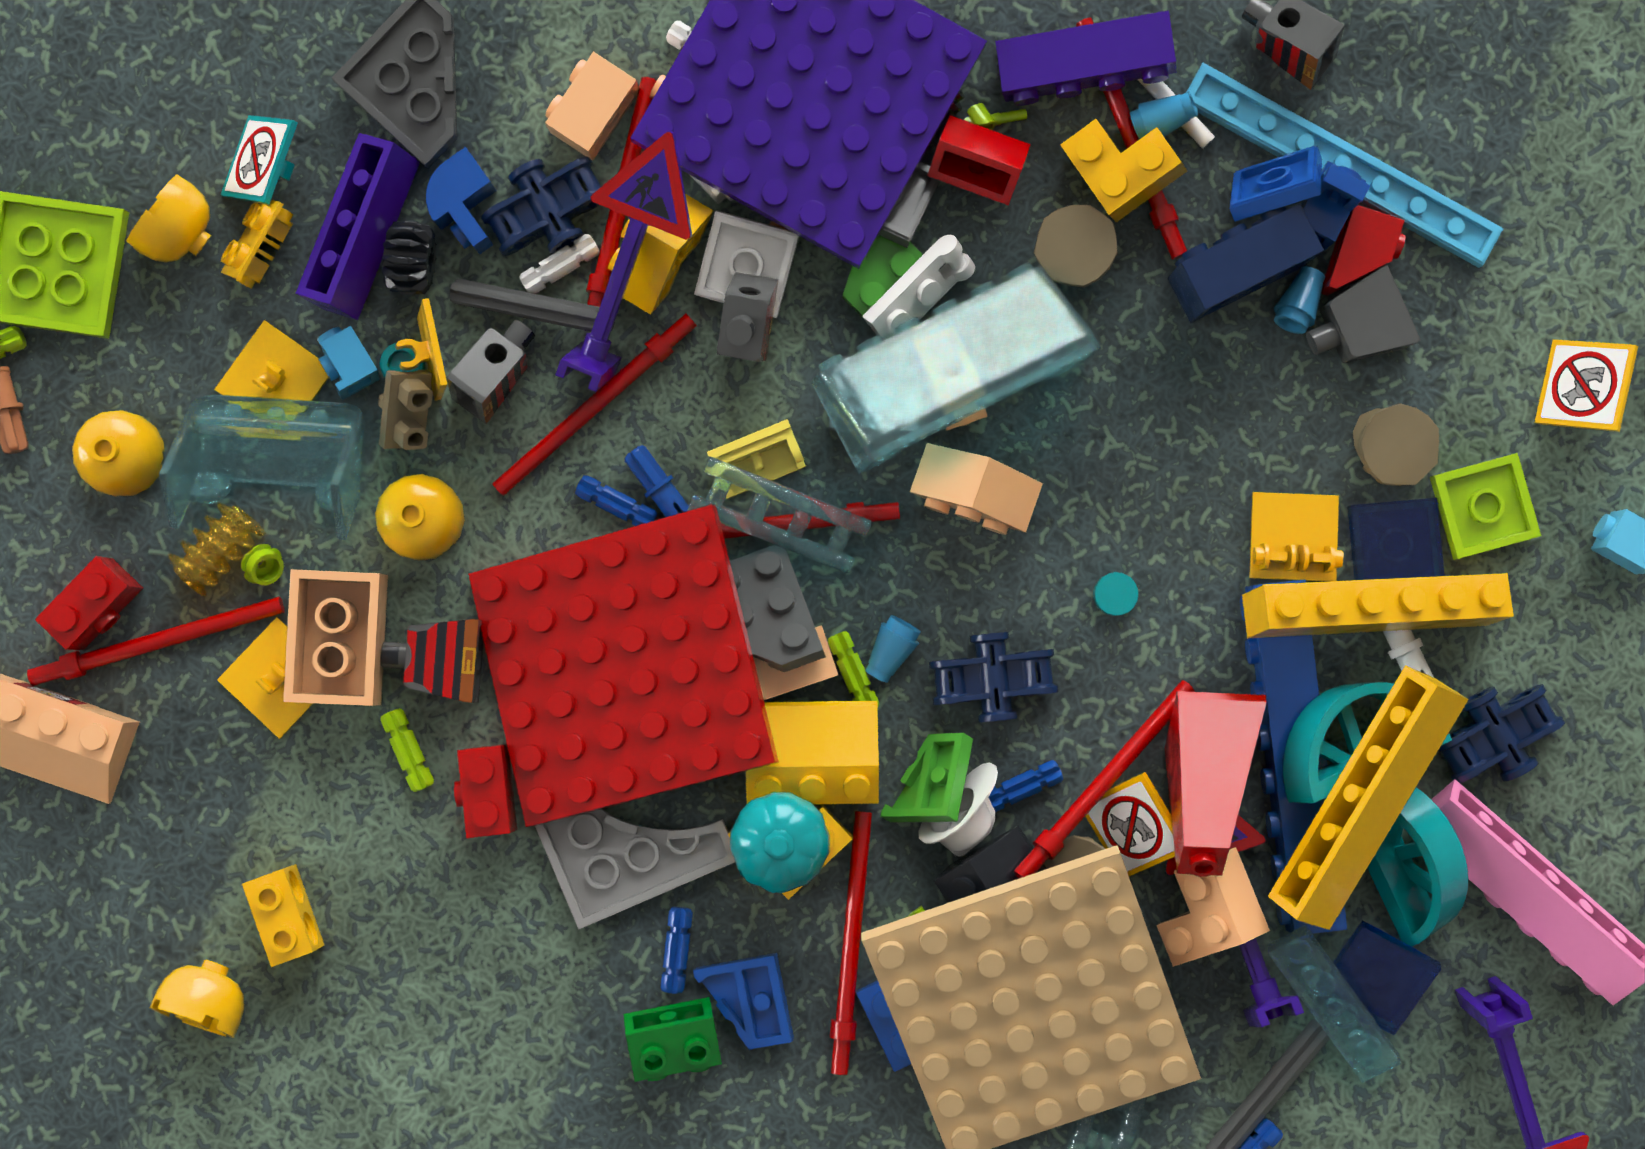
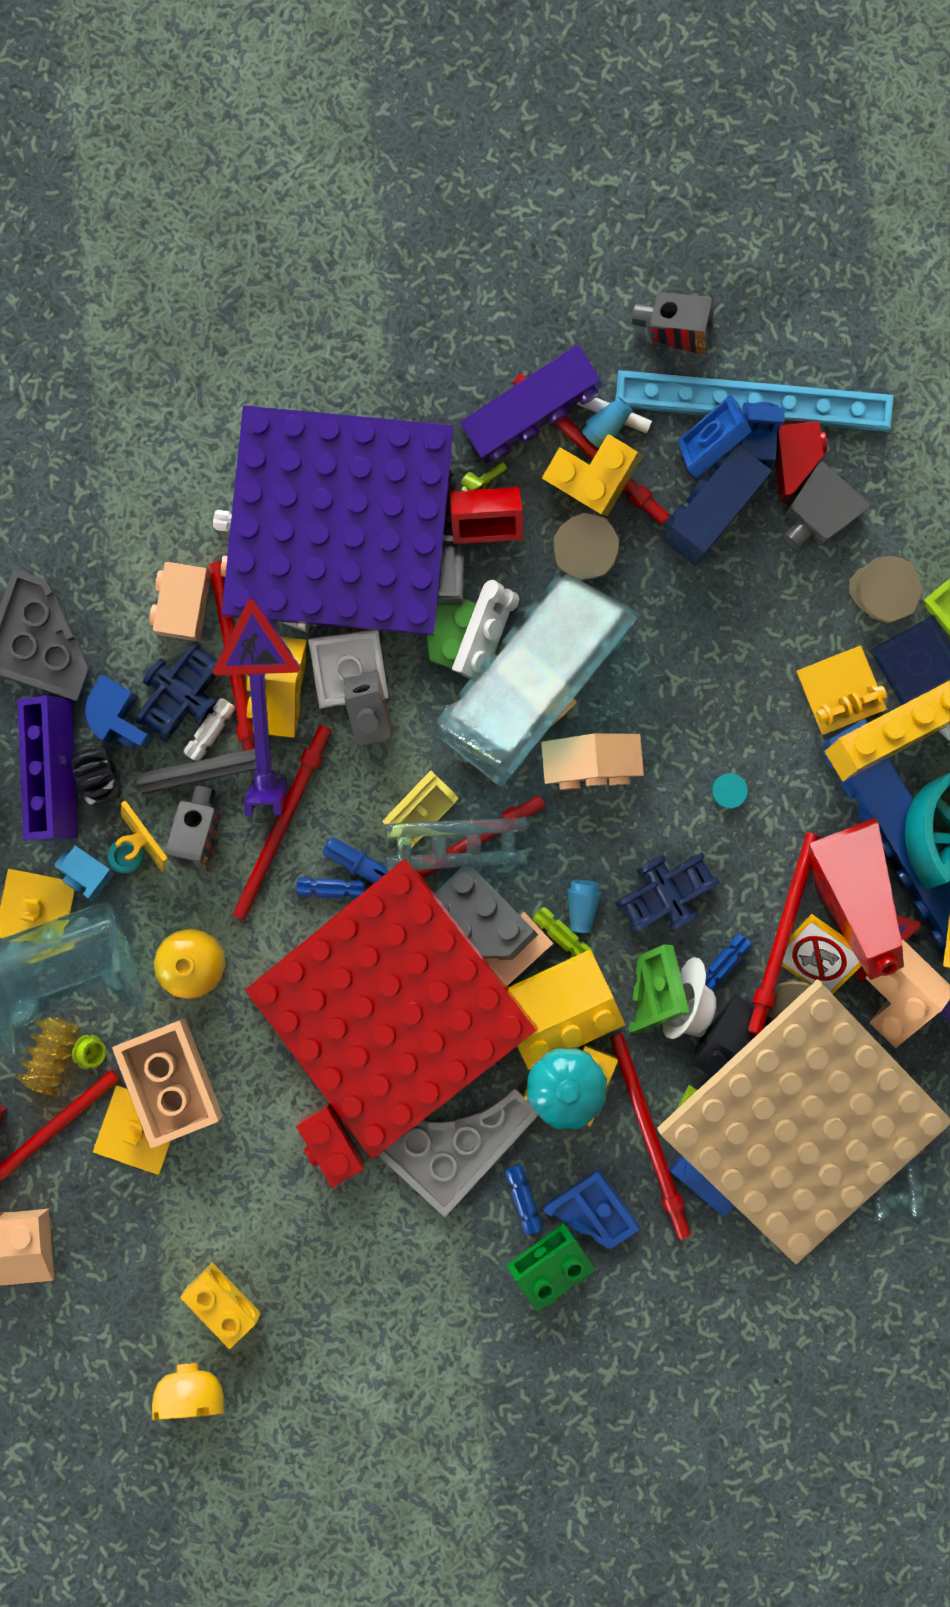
camera: 25 degrees left, 0 degrees up
dark tan hips [378,370,433,450] -> none
lime axle [380,709,434,792] -> none
torso [381,619,484,703] -> none
dark azure cone [1274,266,1325,334] -> none

